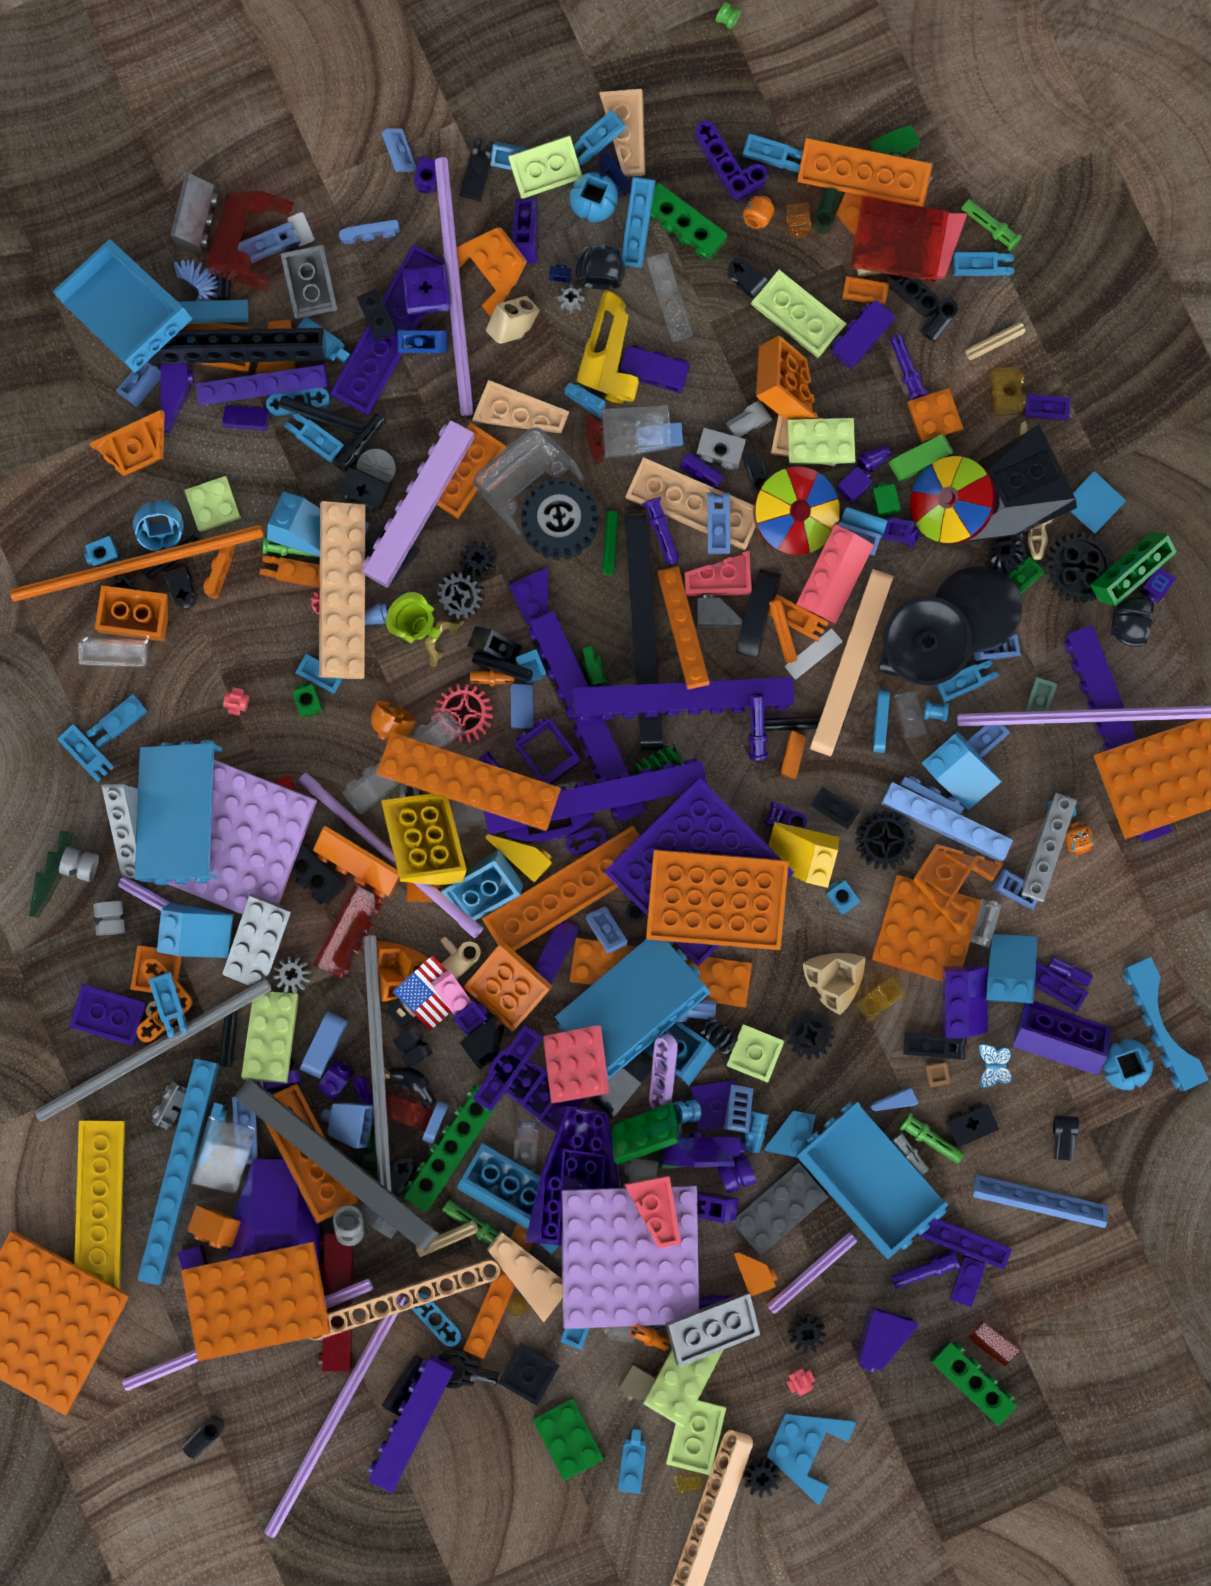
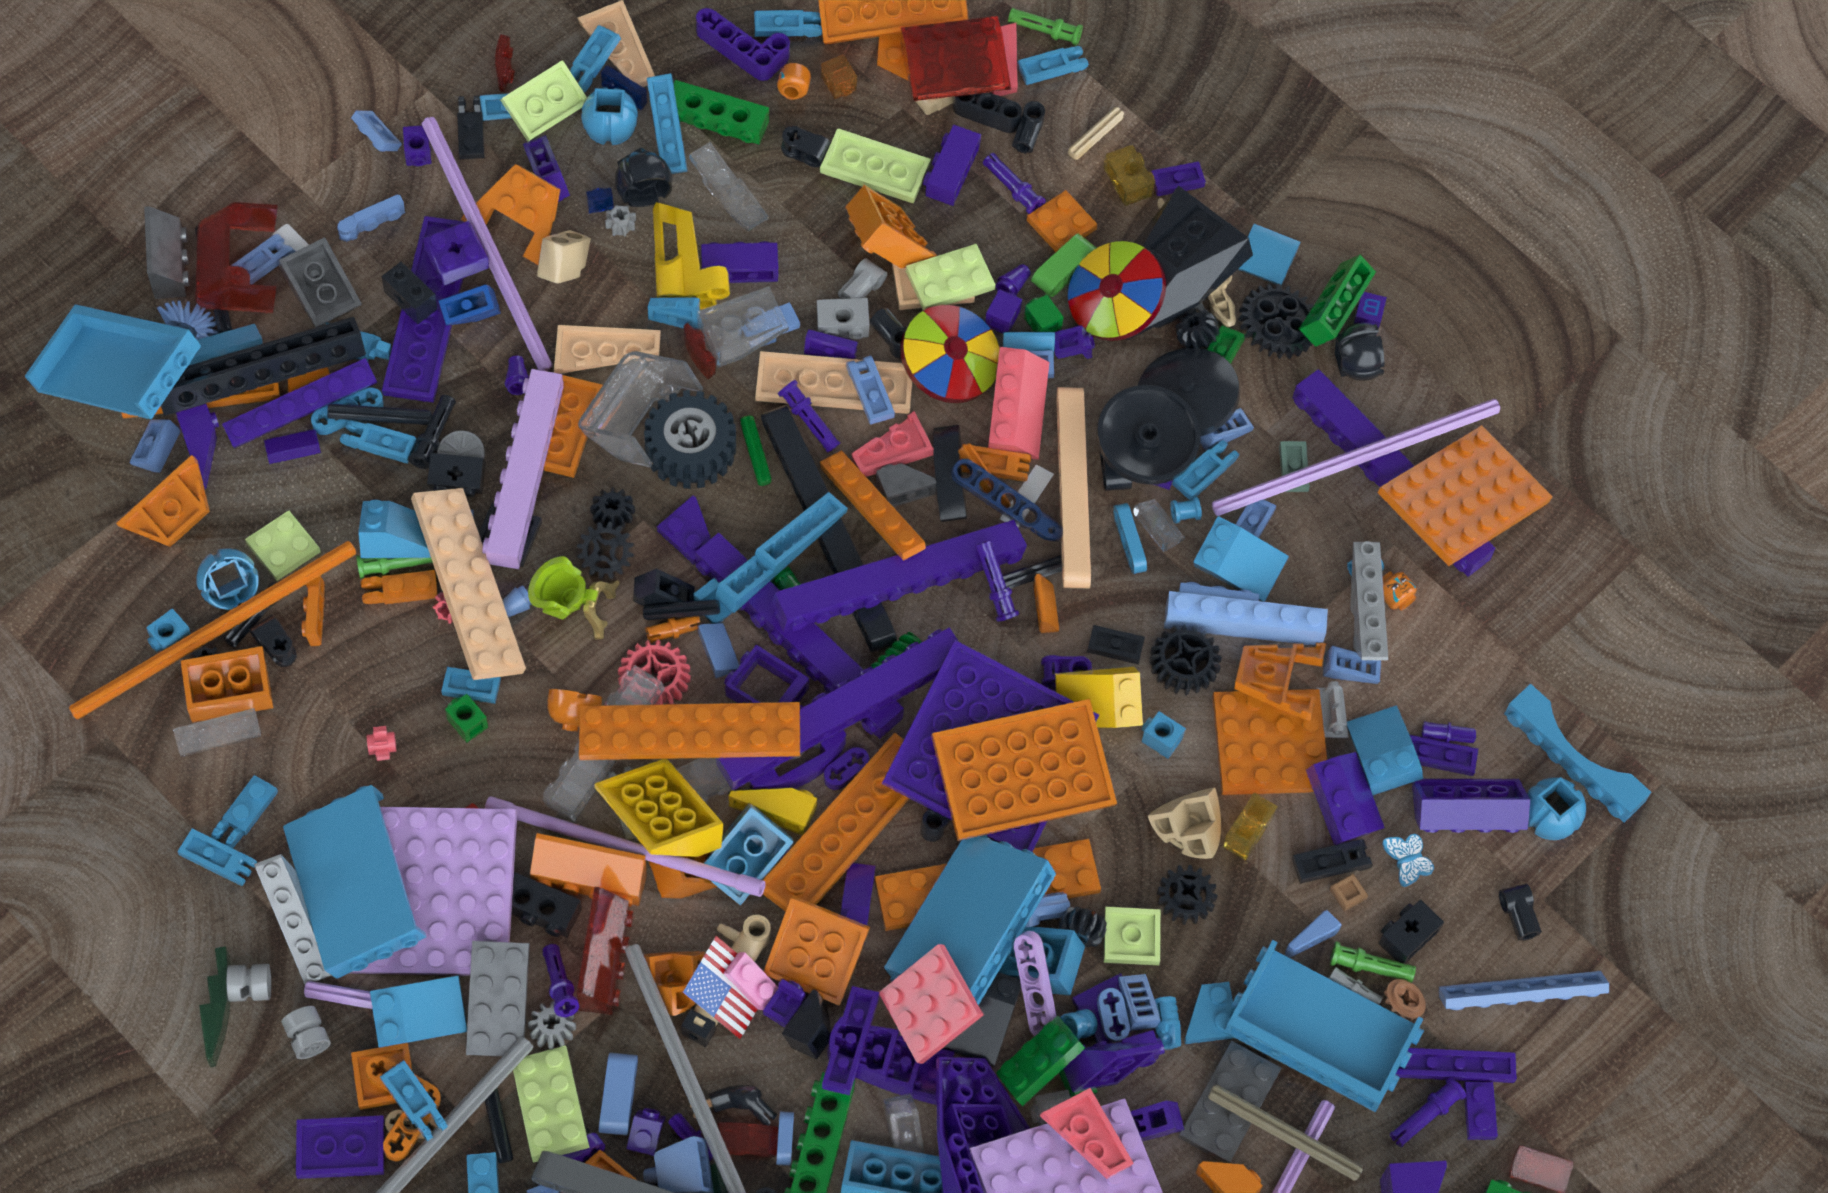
camera: 25 degrees left, 20 degrees down
black wheel [393,1026,433,1067] -> none
medium blue plate [586,906,627,954] -> none
dark purple wheel [717,1156,757,1194] -> none
clear green piece [813,187,842,234] -> none
orange plate [842,276,889,306] -> none
none -> clear red slope [495,34,515,92]
none -> dark purple cone [505,356,529,395]
none -> dark purple pin [542,944,579,1017]
none -> dark azure slope [715,492,848,613]
none -> dark blue piece [951,459,1063,542]
none -> medium blue beam [1097,988,1130,1042]
none -> dark tan axle [1208,1085,1363,1180]
none -> nougat gear [1384,979,1426,1021]

